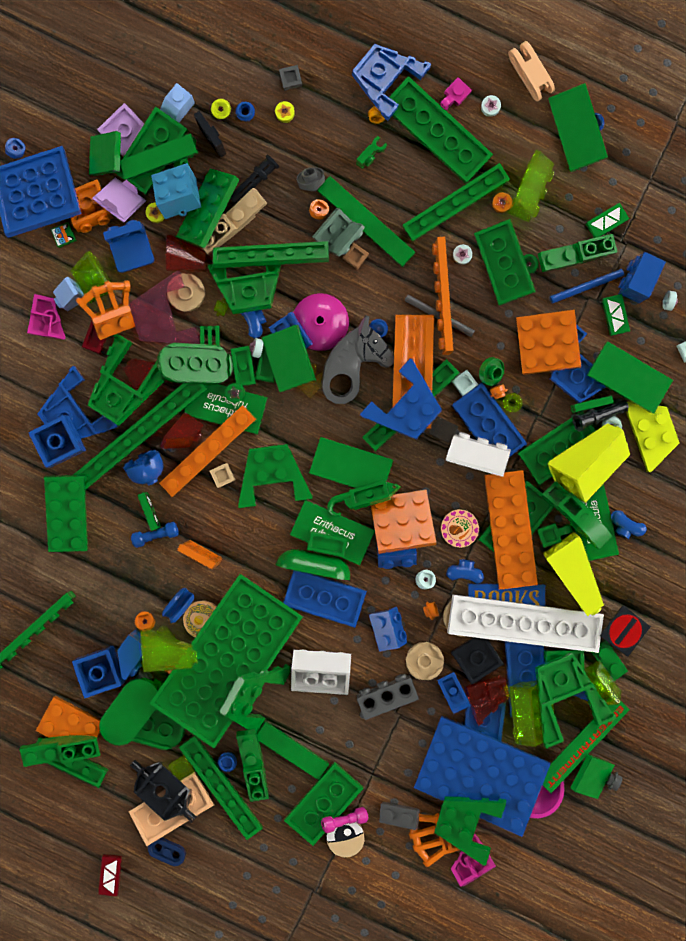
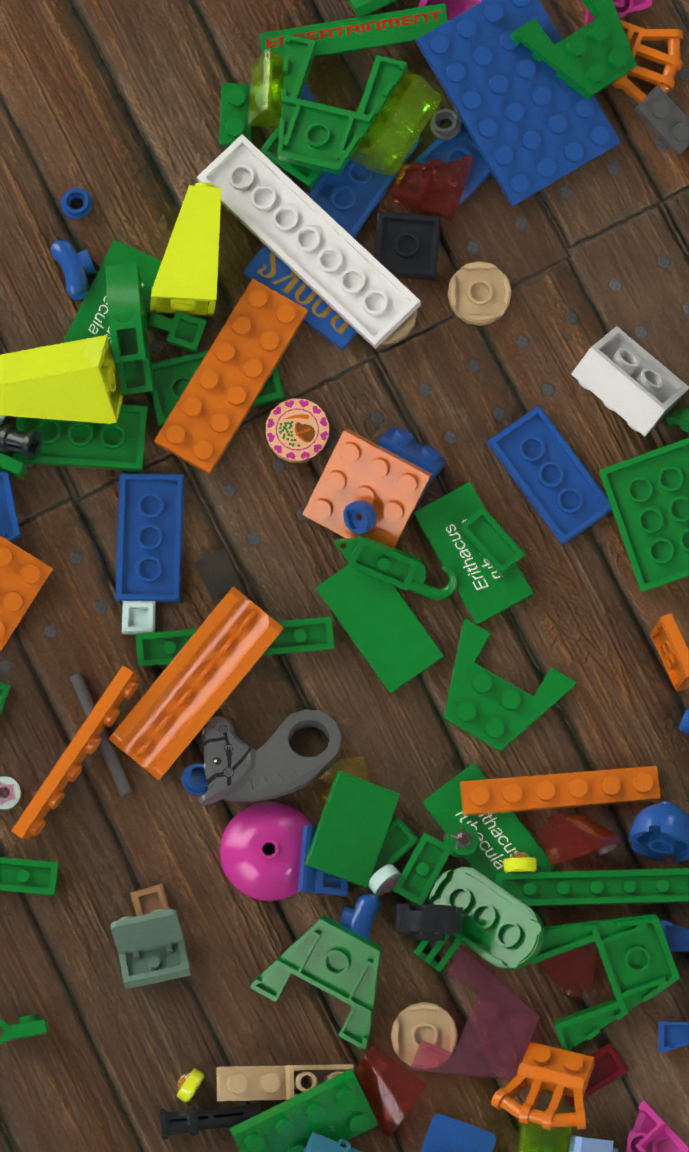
camera: 140 degrees left, 10 degrees down
tan plate [210,463,235,488] -> none
green plate [213,241,329,268] -> none
clear neon green plate [213,298,228,317] -> none
green brick [275,549,350,580] -> none
dark grey plate [296,167,325,191] -> none
orange tile [309,199,329,220] -> none
green tile [317,176,415,268] -> none
dark grey brick [357,674,419,720] -> none
blue wing [360,358,442,440] -> none
blue bracket [369,607,407,652] -> none
light aqua tile [416,570,436,590] -> none
orange plate [423,602,439,620] -> none
blue slope [437,672,471,714] -> none
white slope [446,432,511,477] -> none
blue piece [446,559,484,584] -> none
green plate [479,357,505,386] -> none
orange plate [489,384,508,399] -> none
clear neon green plate [503,393,523,412] -> none
piece [600,605,651,657] -> none
none -> blue plate [61,188,93,220]
none -> neon yellow tile [176,1068,205,1103]
none -> blue tile [343,500,377,534]
none -> black piece [395,904,464,941]
none -> dark grey plate [430,109,462,140]
none -> neon yellow tile [503,852,537,873]

